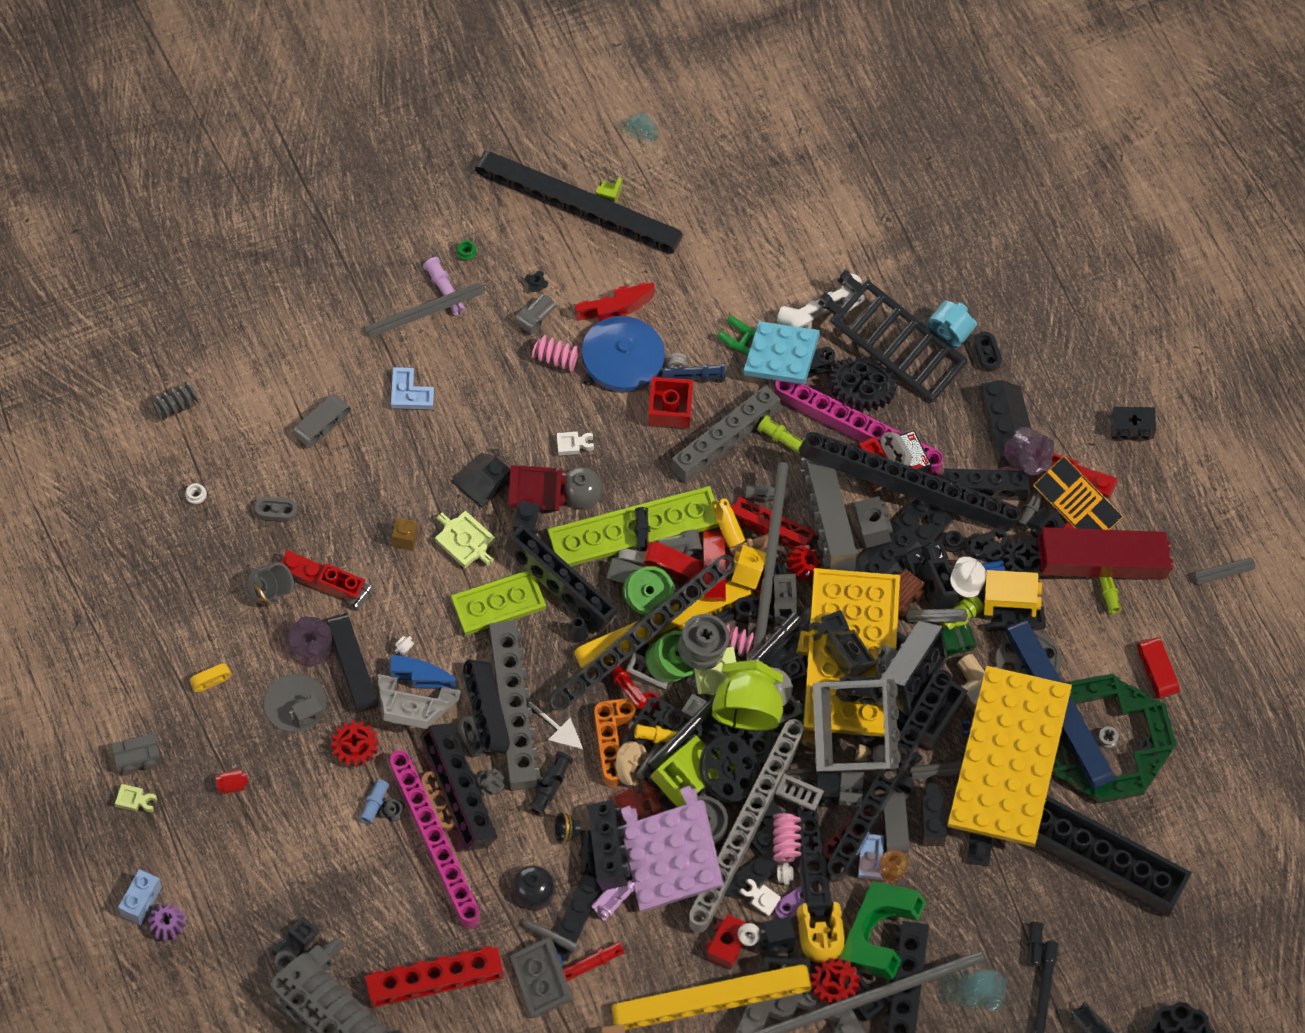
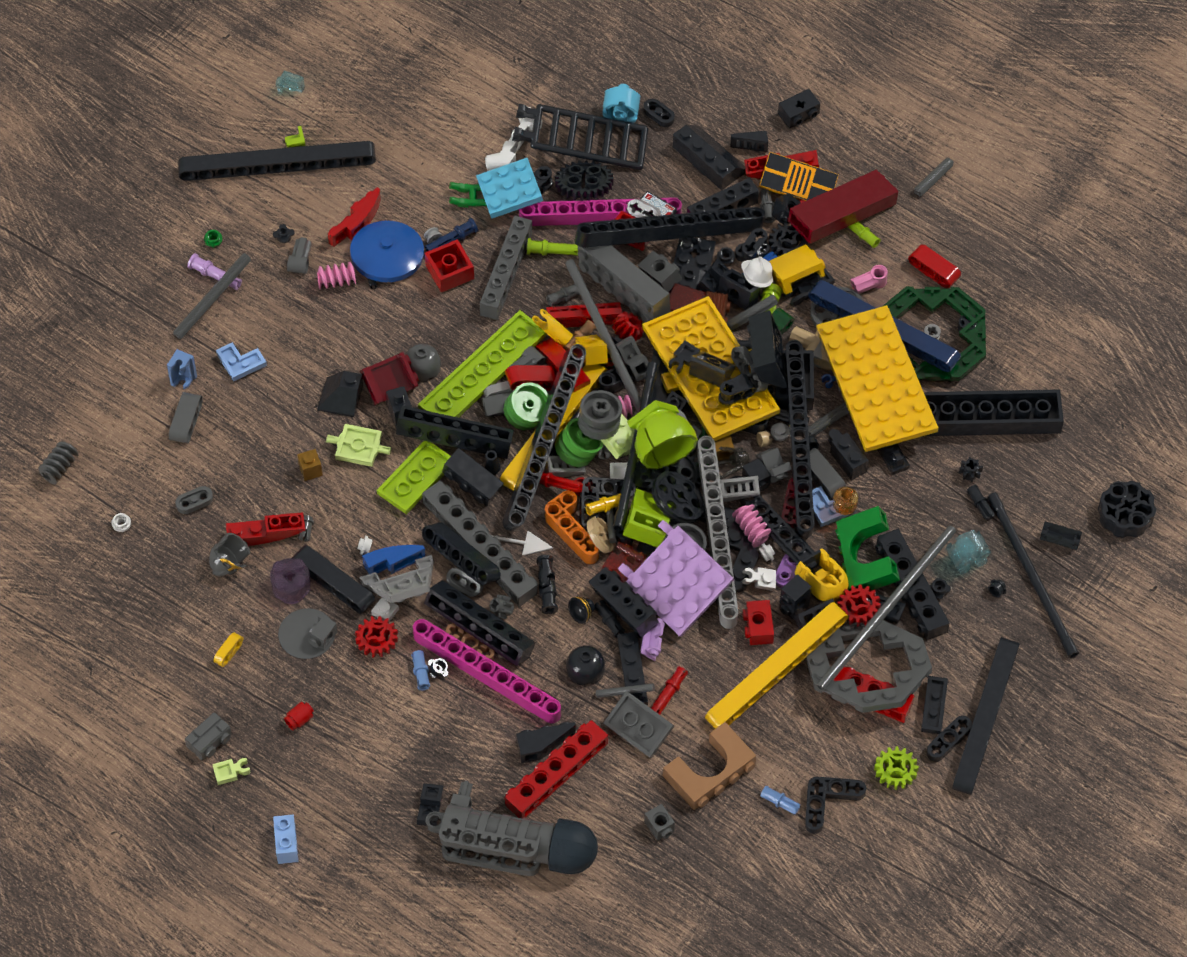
camera: 30 degrees left, 5 degrees down
medium lavender gear [148,903,186,942] -> none
white plate [557,432,594,456] -> none
black pin [634,507,651,552] -> none
white plate [738,923,761,946] -> none
dark grey window [813,679,901,771] -> none
clear purple brick [1004,427,1054,475] -> none
none -> medium blue hinge [167,349,197,389]
none -> white plate [371,597,399,622]
none -> black brick [442,448,504,506]
none -> black slope [516,722,576,764]
none -> clear red piece [670,283,706,311]
none -> black slope [730,131,768,152]
none -> bright pink piece [850,265,888,294]
none -> black plate [929,578,951,600]
none -> black gear [958,457,983,482]

